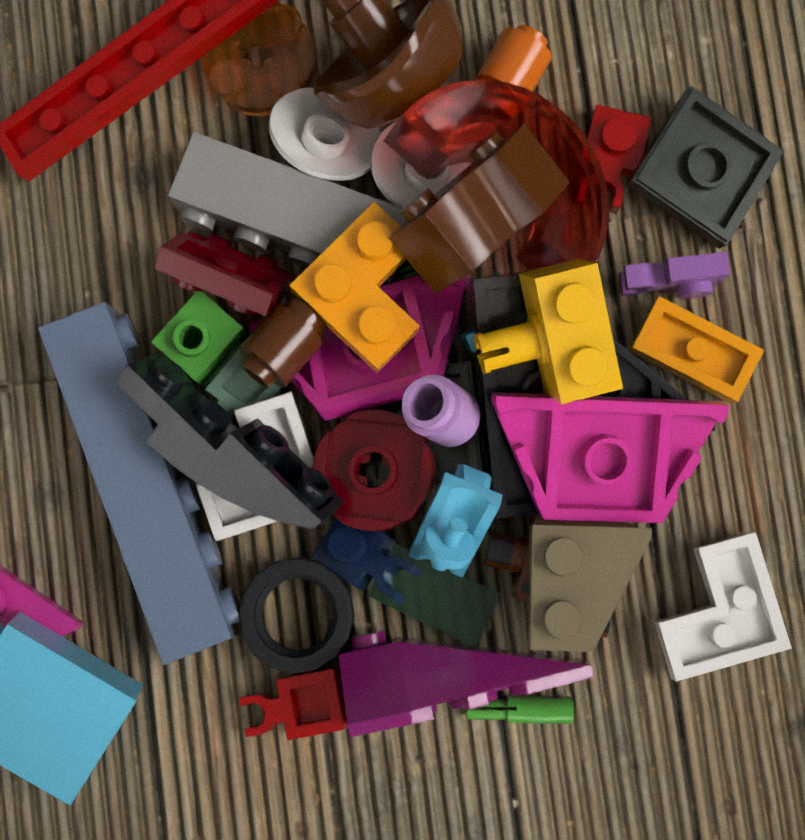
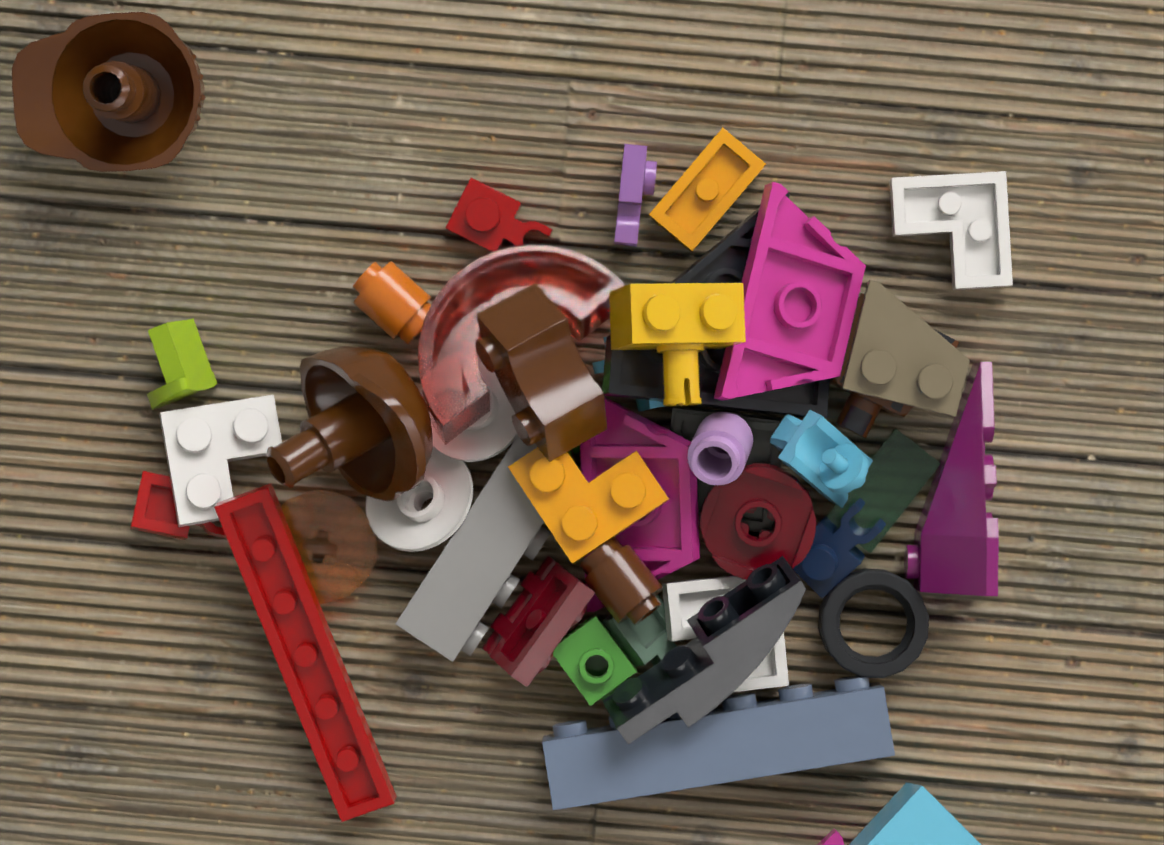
camera: 80 degrees left, 5 degrees up
red plate [239,667,348,740] -> none
bright green piece [465,696,574,724] -> none
pearl dark grey plate [626,86,784,249] -> none

